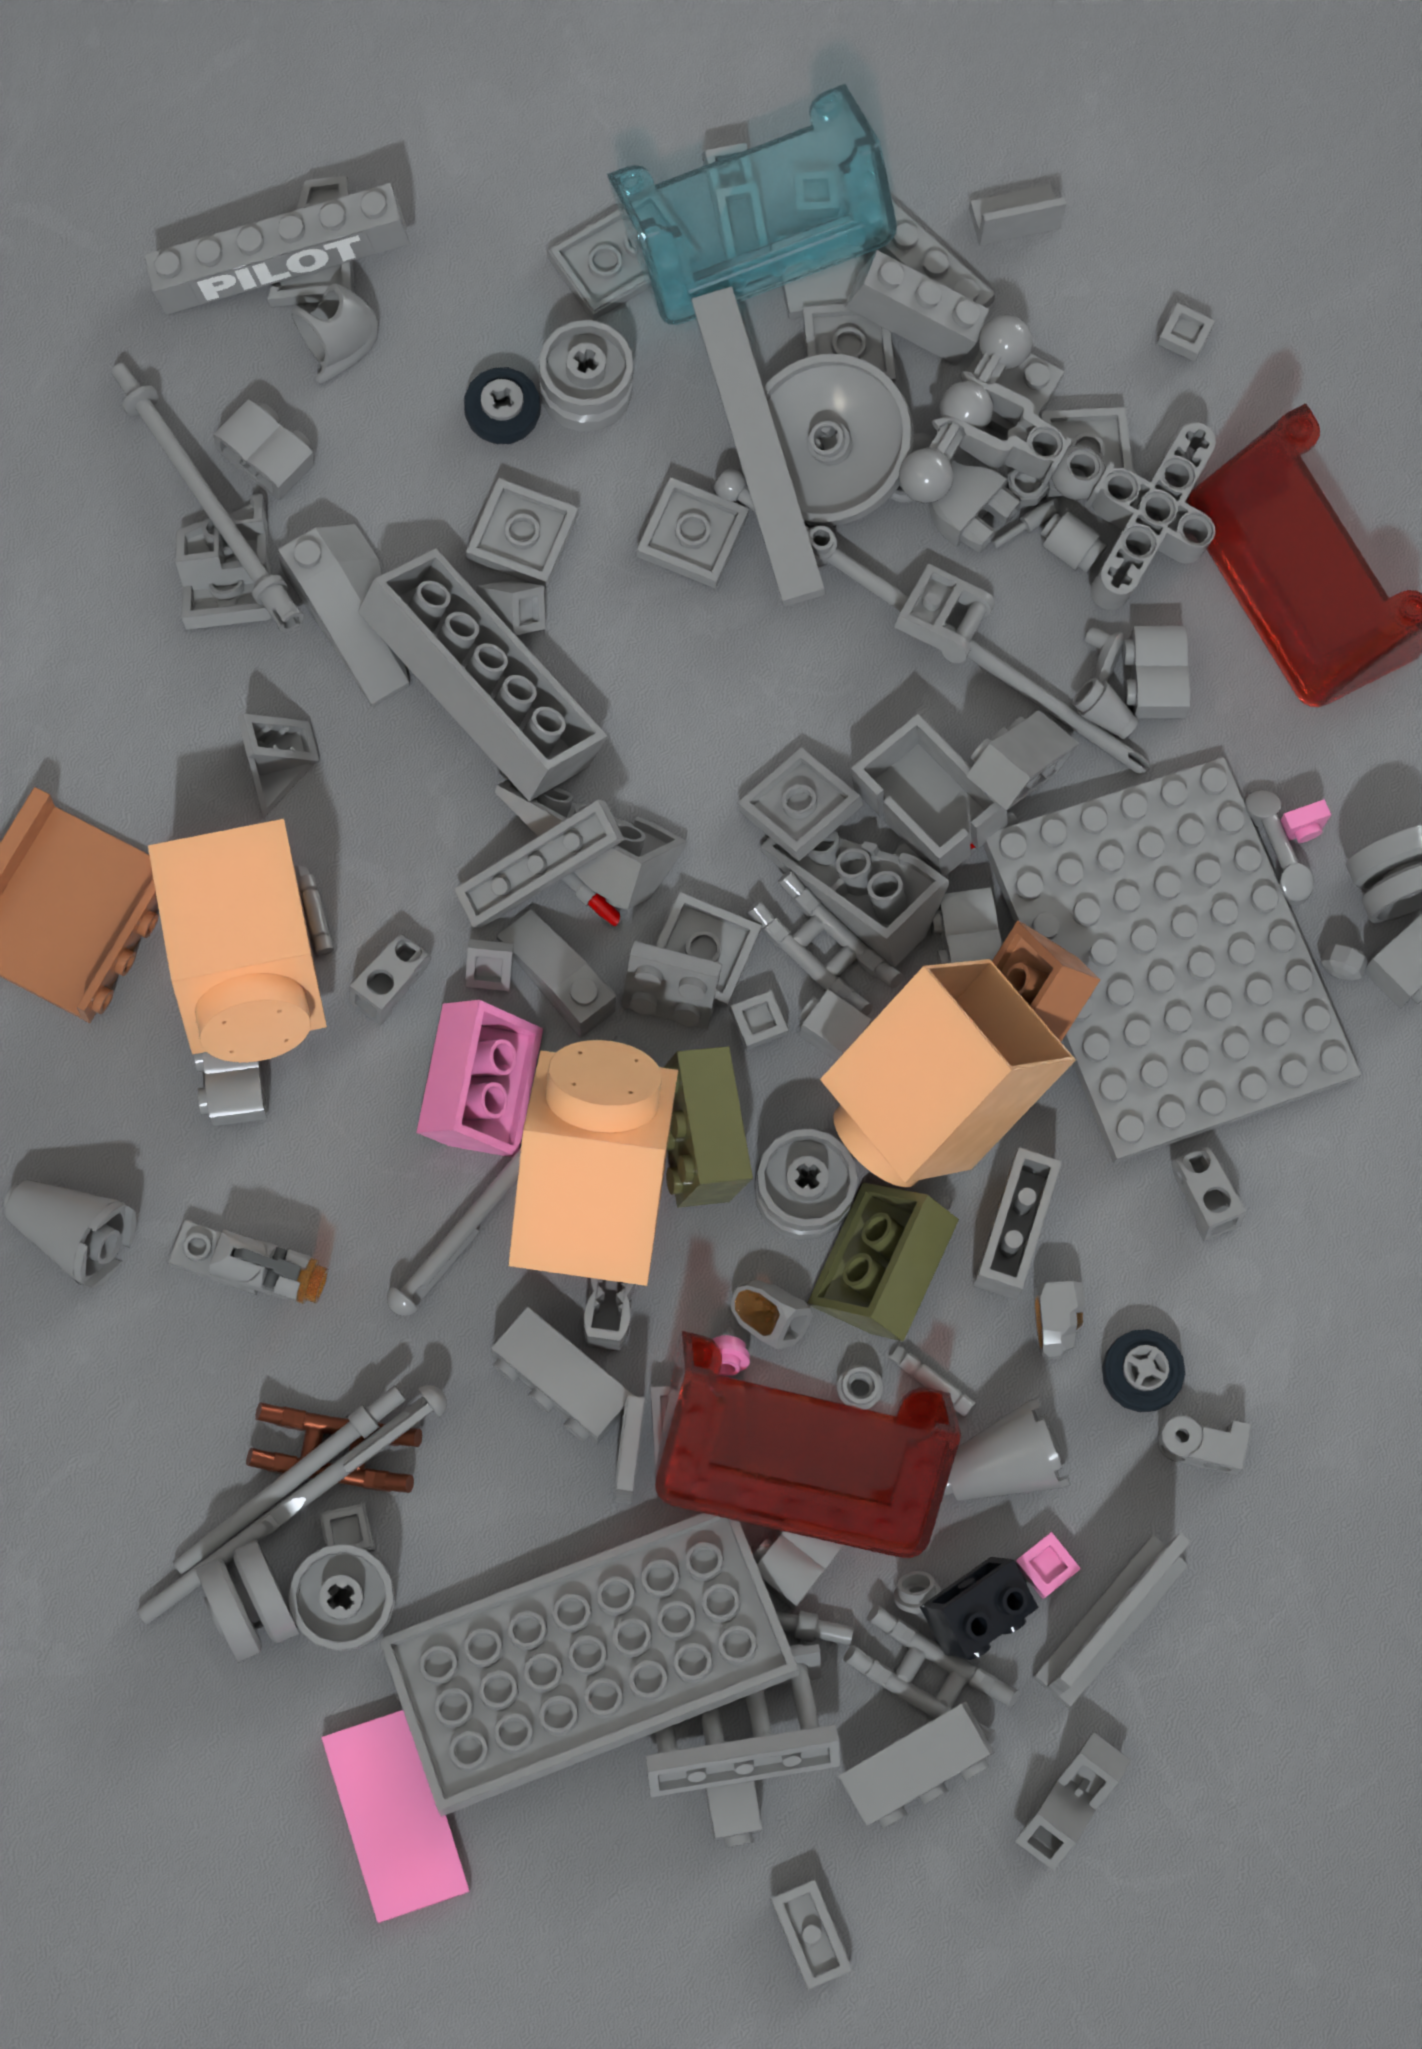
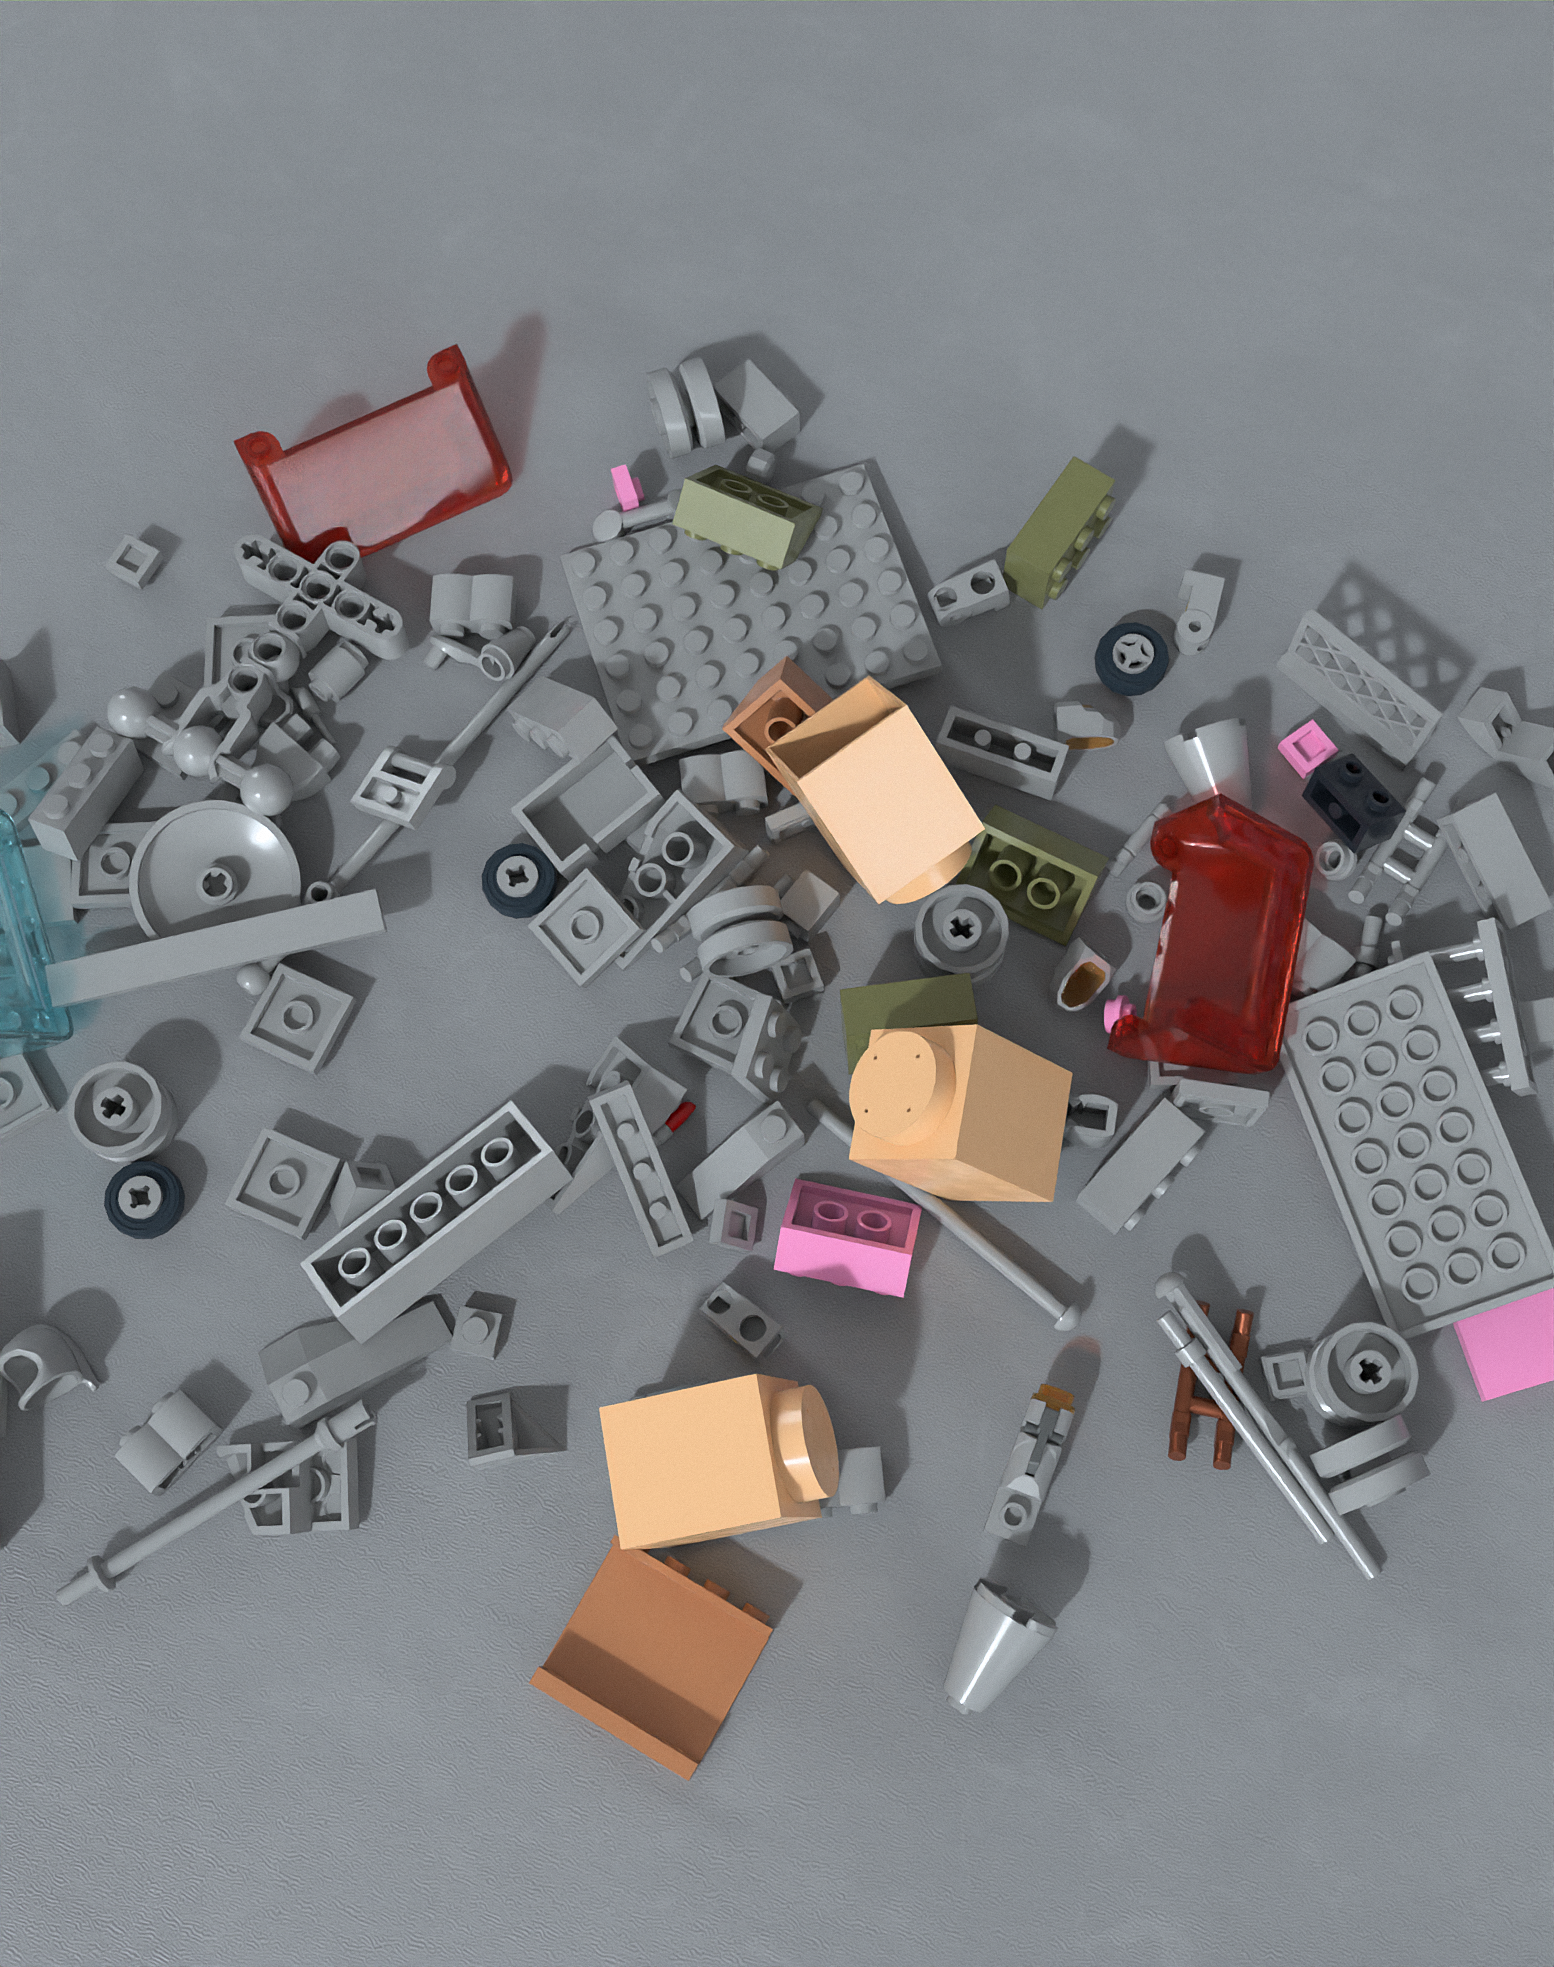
camera: 75 degrees left, 0 degrees up
none -> light grey plate [450,1306,505,1359]
none -> black wheel [482,843,557,919]
none -> slope [672,465,823,571]
none -> light grey wheel [687,885,793,978]
none -> olive brick [1003,456,1116,610]

